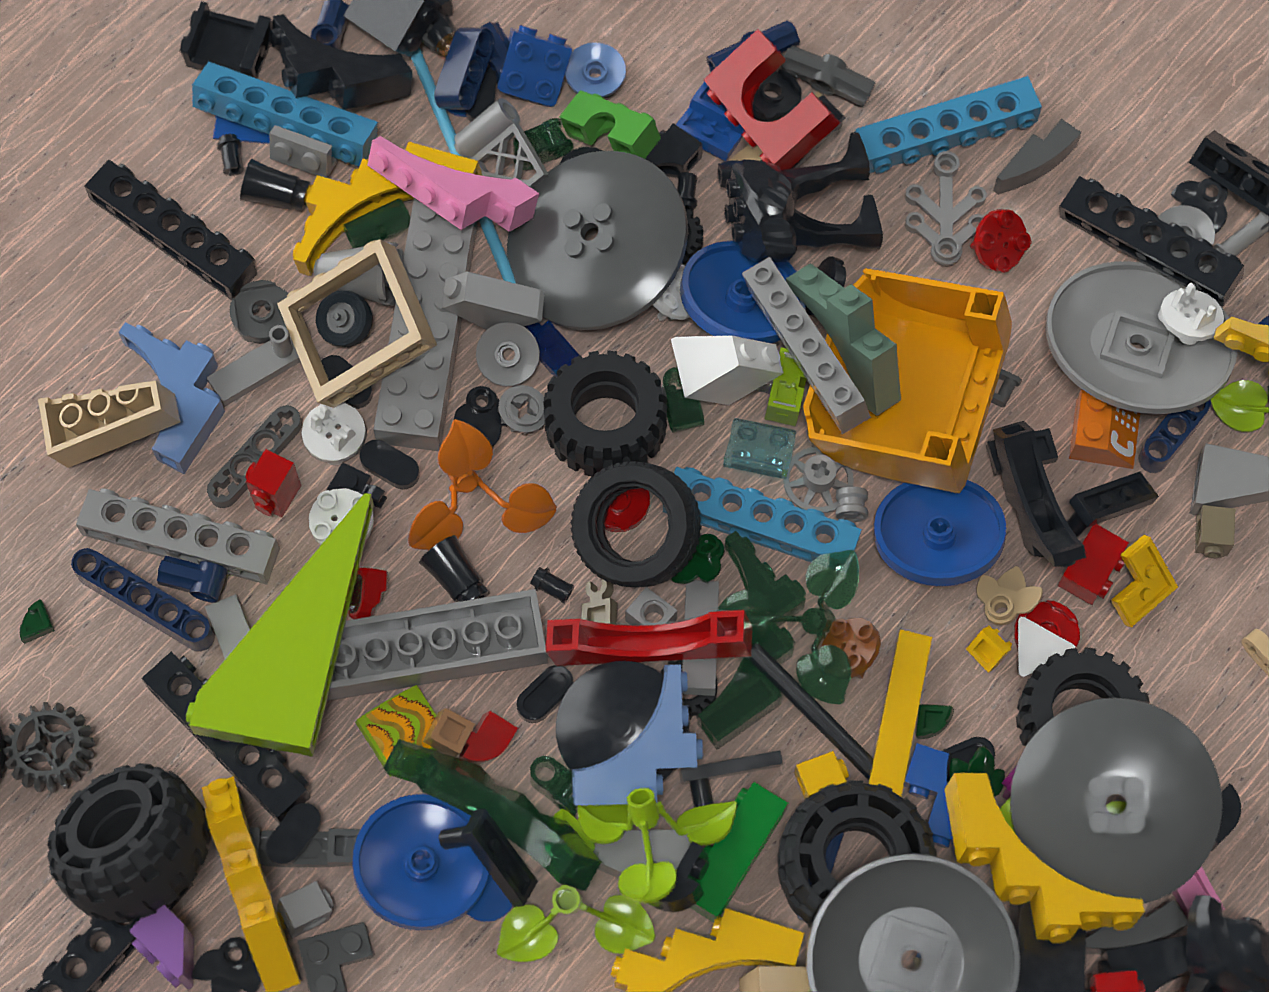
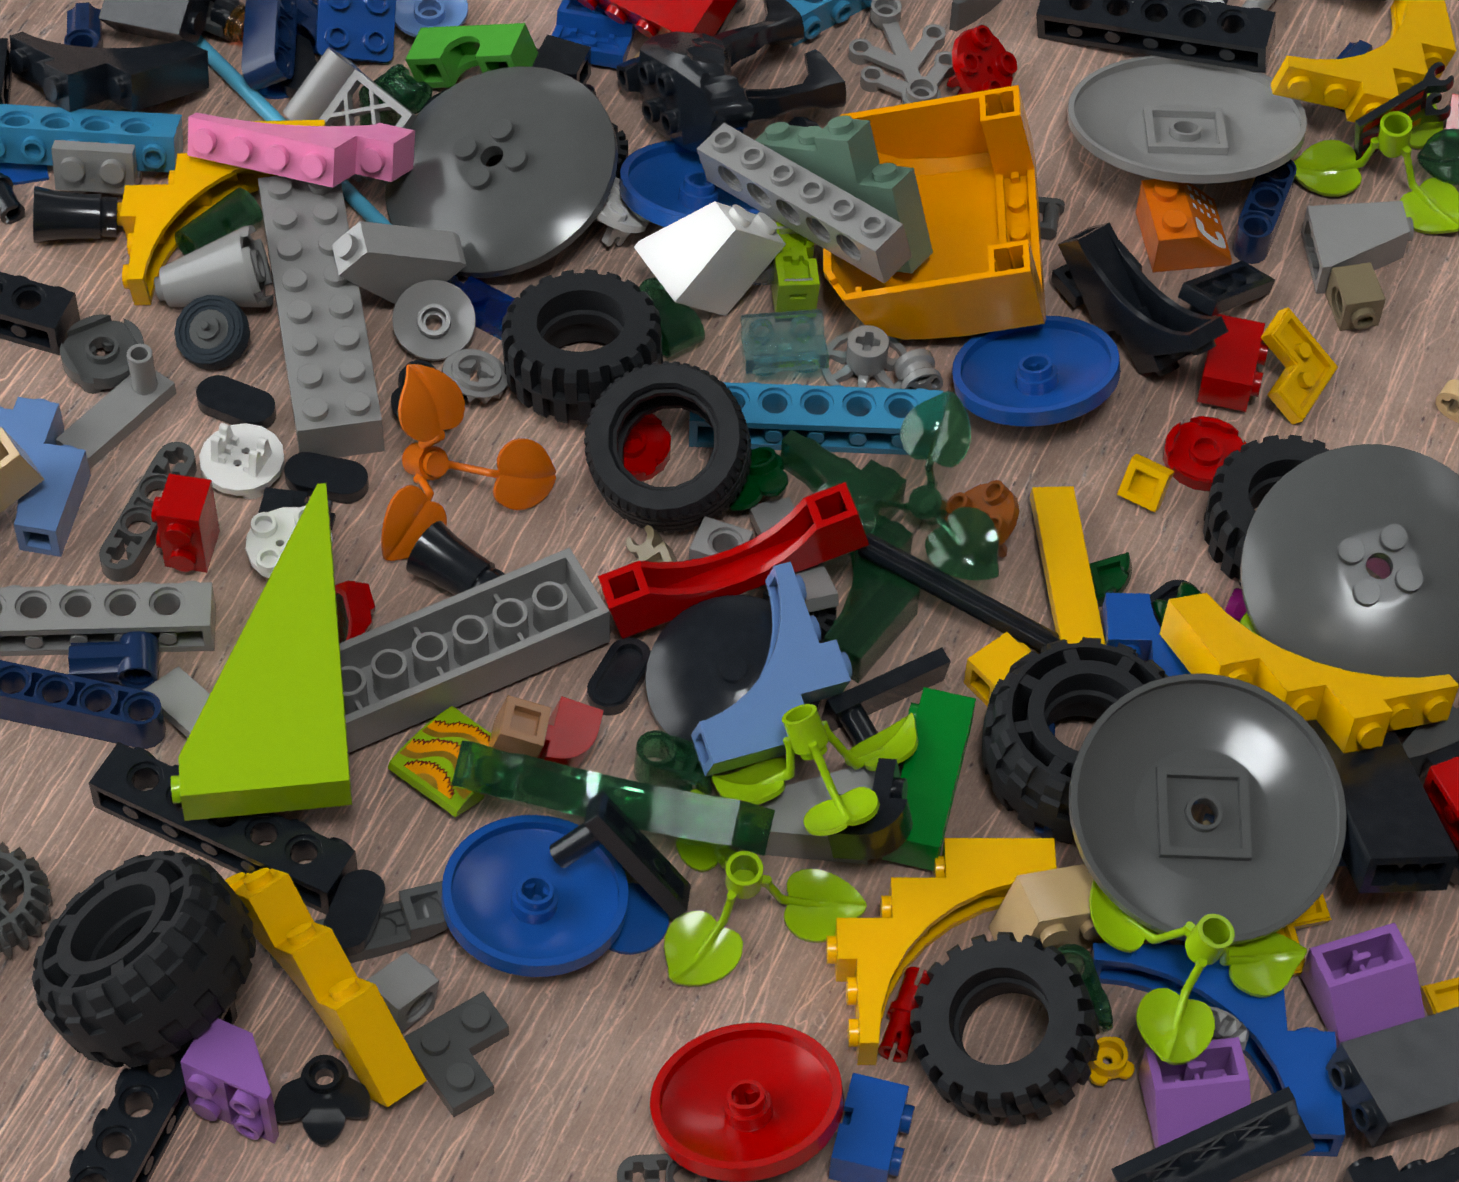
camera: 20 degrees left, 15 degrees down
tan window [277,239,437,408] -> none
black pin [530,567,574,604] -> none
tan plate [976,566,1043,625] -> none
white sticker [1018,617,1076,677] -> none
white plate [1158,283,1224,345] -> none

